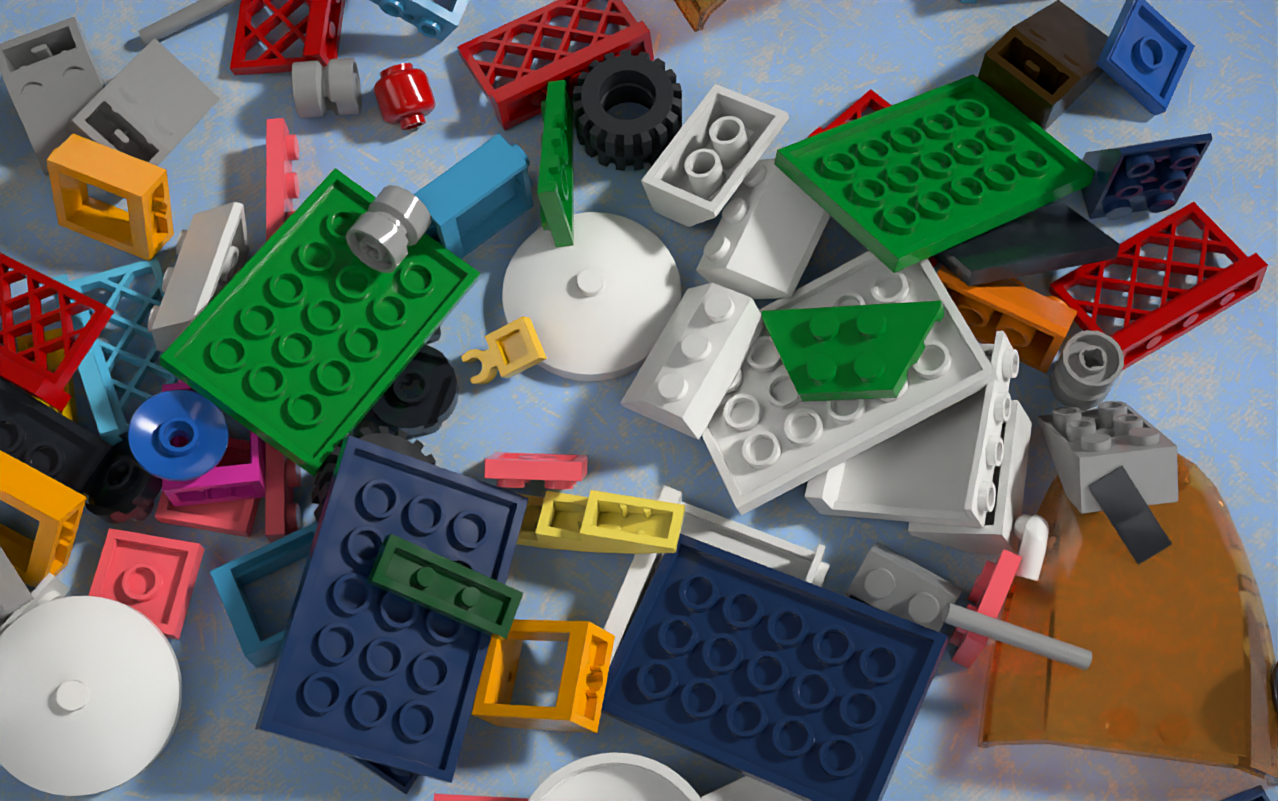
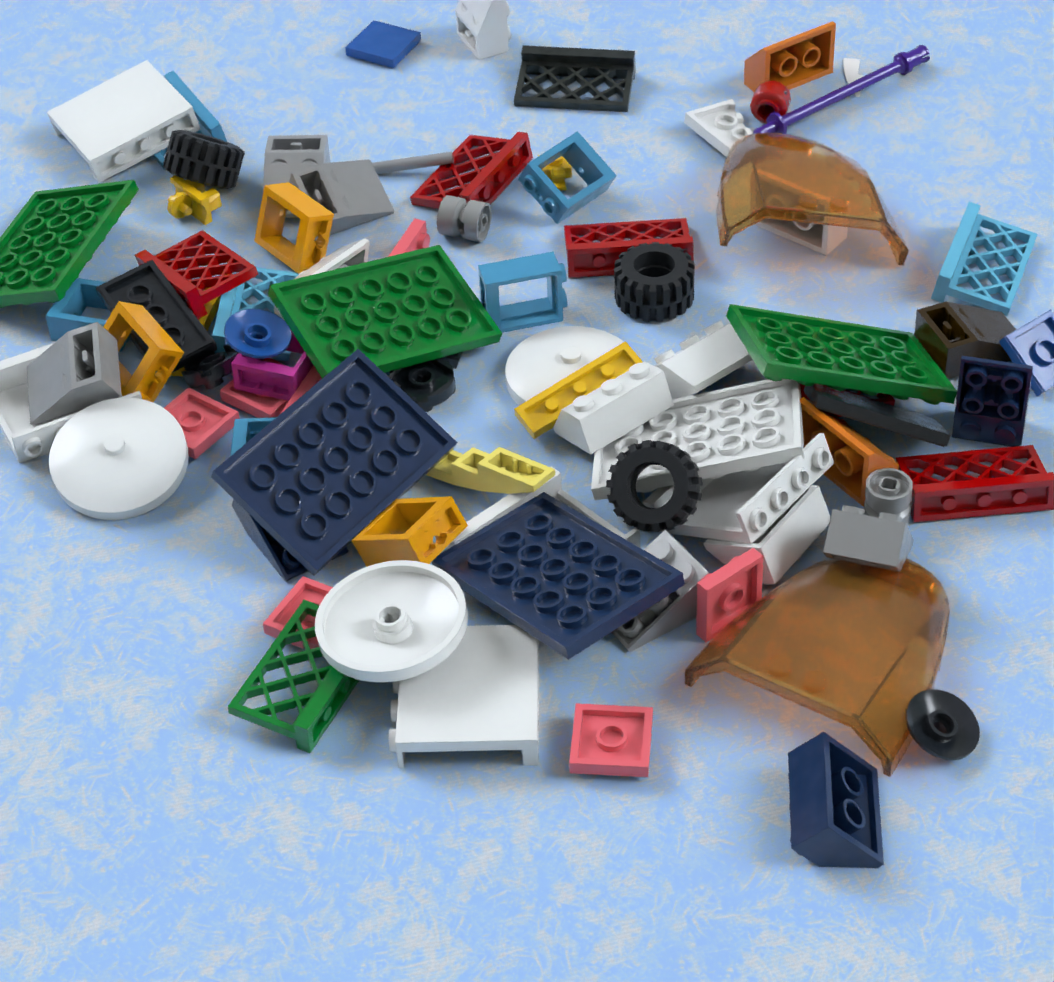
camera: 25 degrees right, 25 degrees down
light grey wheel [345,185,432,273] -> none
dark green plate [367,534,523,640] -> none
red head [373,63,436,130] -> none
yellow plate [461,316,547,385] -> none
coral plate [484,452,588,490] -> none
green wing [537,80,574,247] -> none
white slope [641,84,789,227] -> none
green wing [762,300,944,402] -> none
light grey bar [942,602,1092,670] -> none
white arm [1014,514,1049,581] -> none
black sticker [1088,465,1172,565] -> none
none -> yellow plate [514,341,643,439]
none -> black tyre [606,440,703,532]

